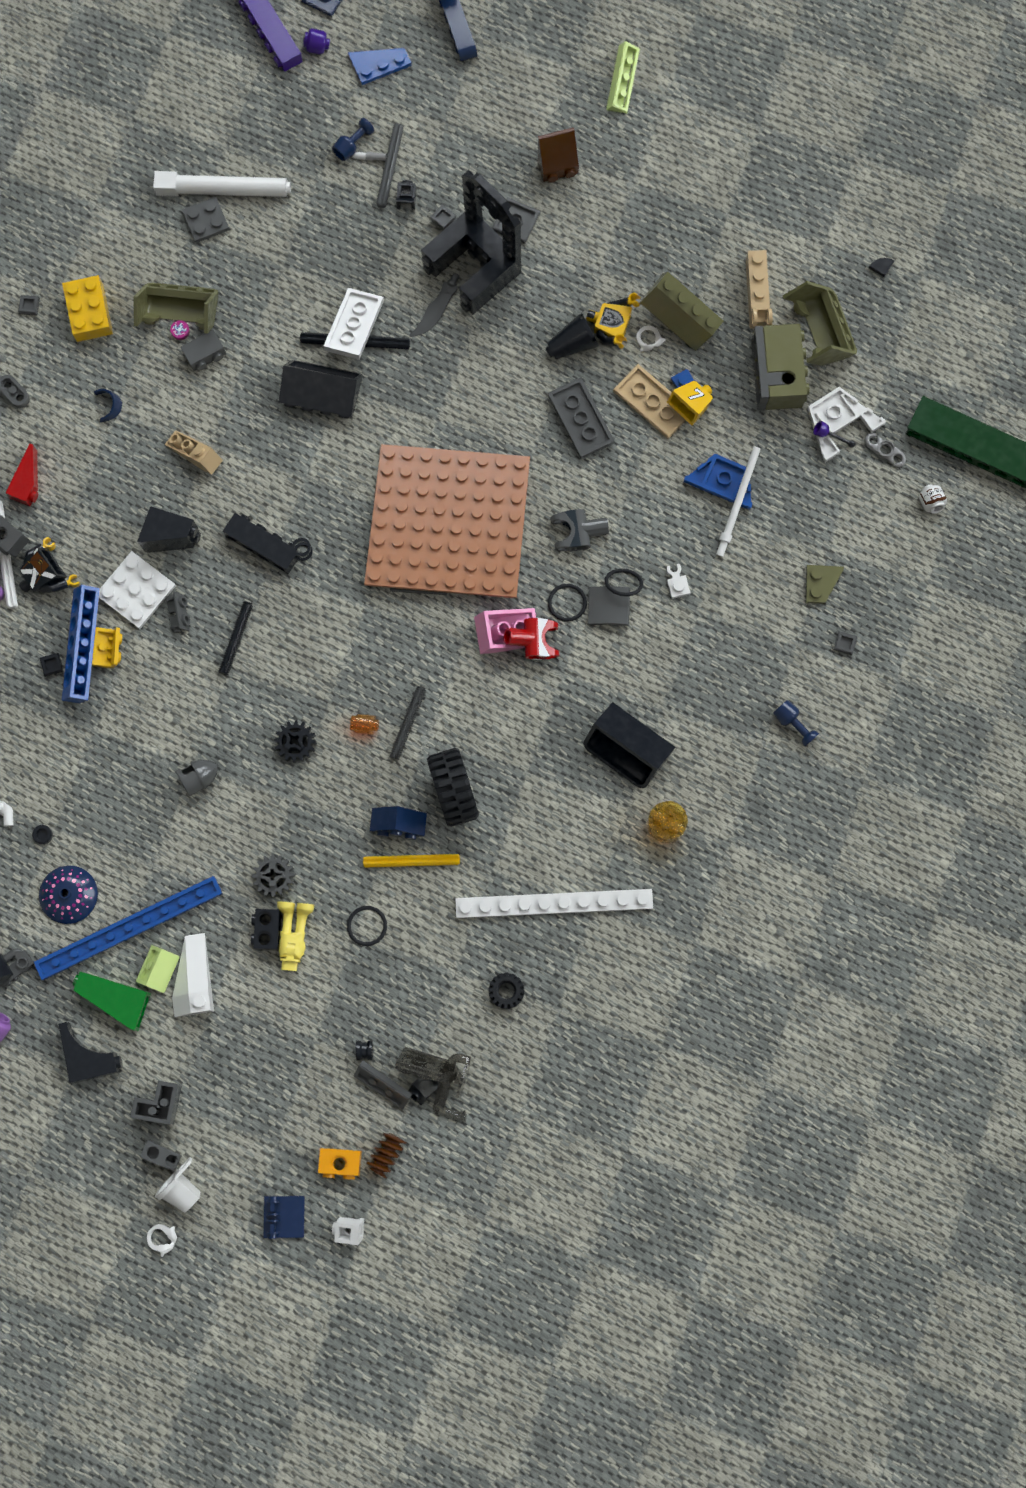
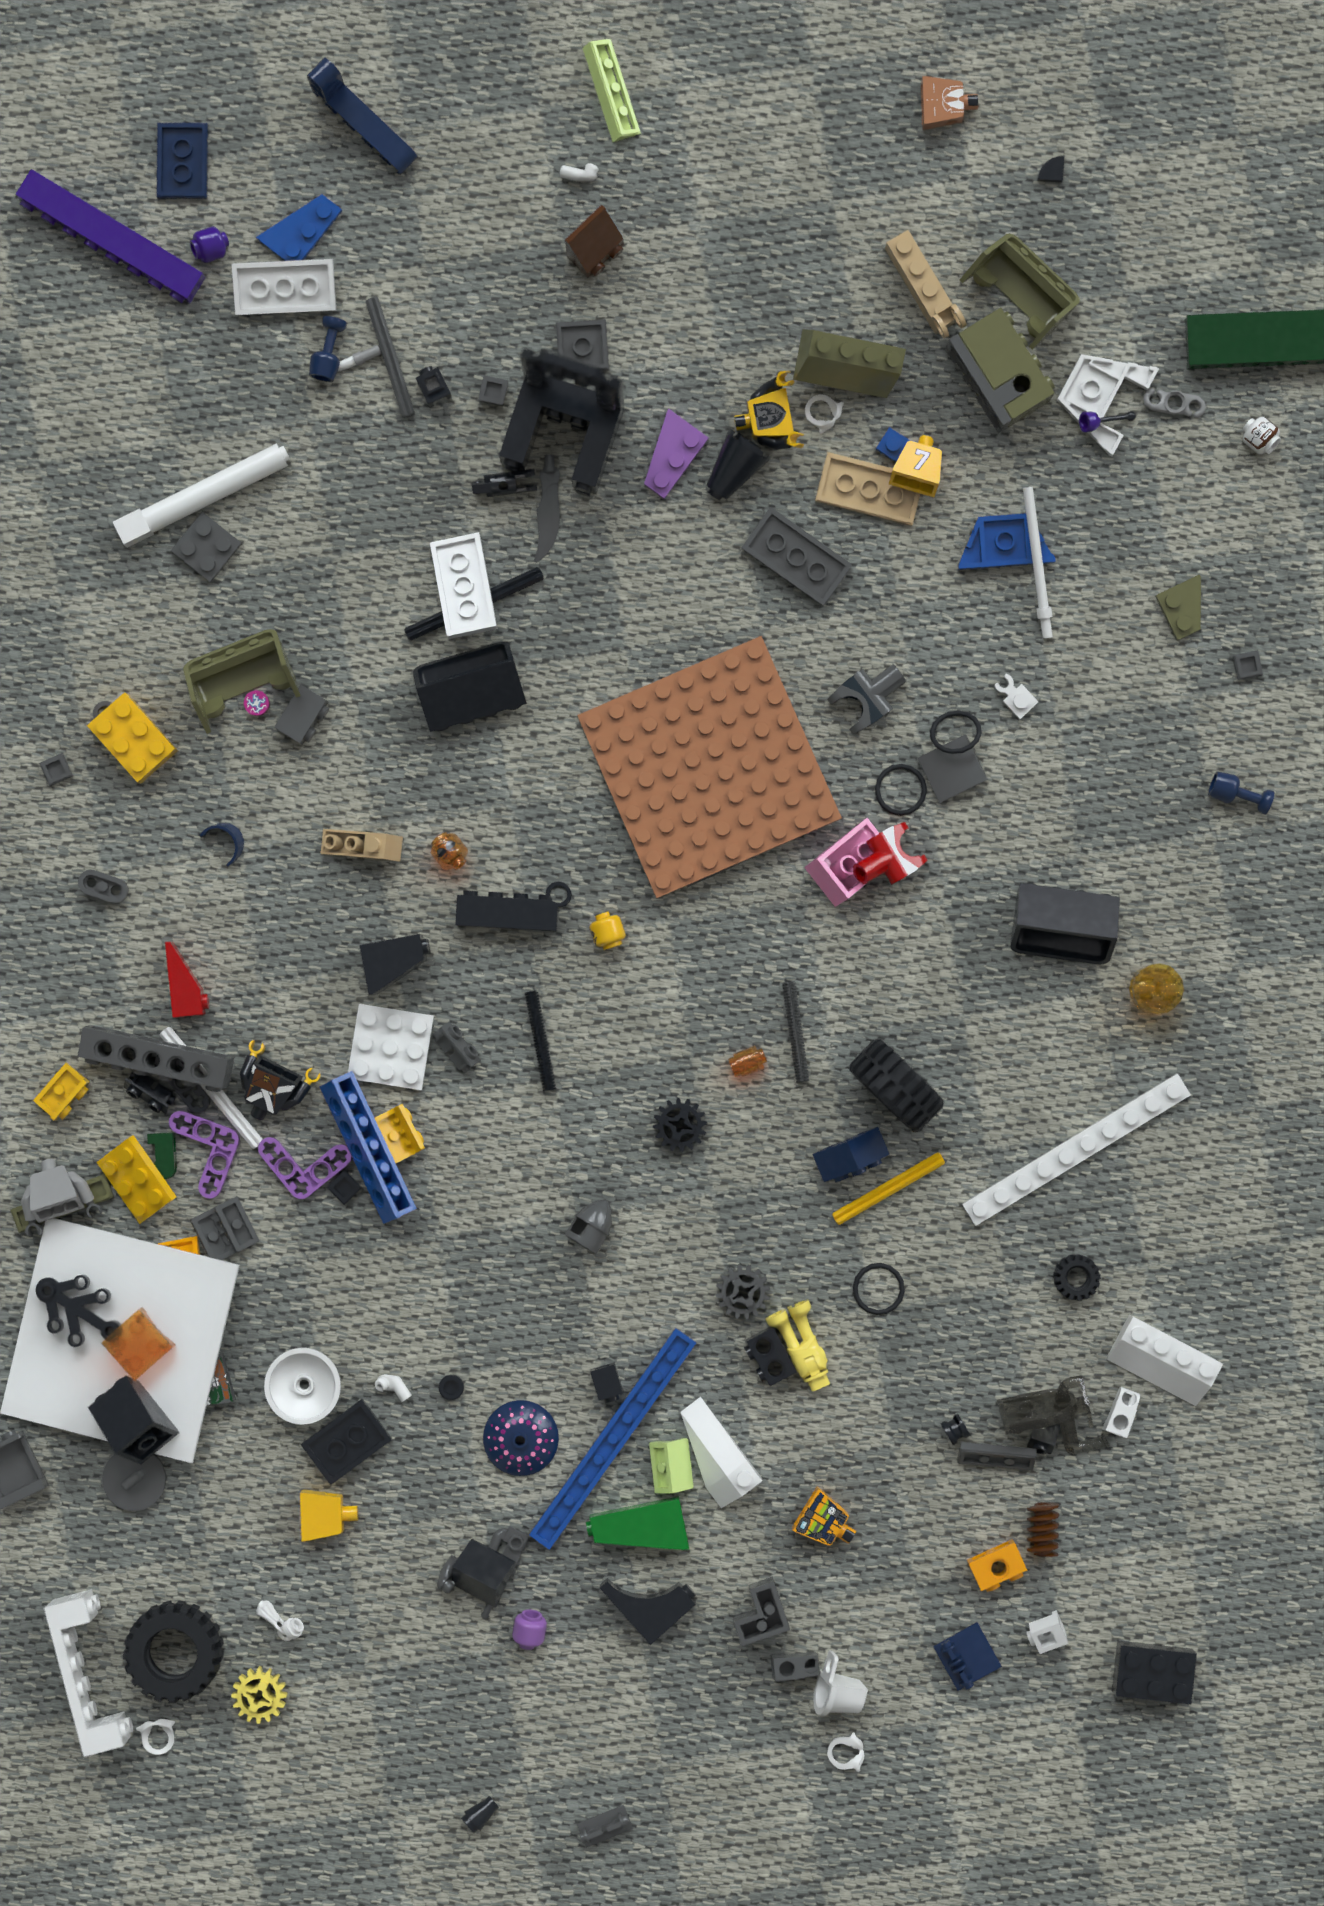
camera: 30 degrees left, 10 degrees up
none -> white plate [232,259,336,315]
none -> medium lavender beam [258,1137,352,1199]
none -> clear orange head [431,832,468,870]
none -> black hinge [471,469,538,497]
none -> white arm [560,163,598,182]
none -> yellow head [589,911,626,950]
none -> black brick [590,1362,623,1403]
none -> medium lavender wing [644,408,709,499]
none -> torso [792,1486,856,1546]
none -> nougat torso [921,76,978,130]
none -> white leg [1102,1387,1140,1438]
none -> white slope [1106,1314,1223,1406]
none -> black brick [1112,1640,1197,1705]

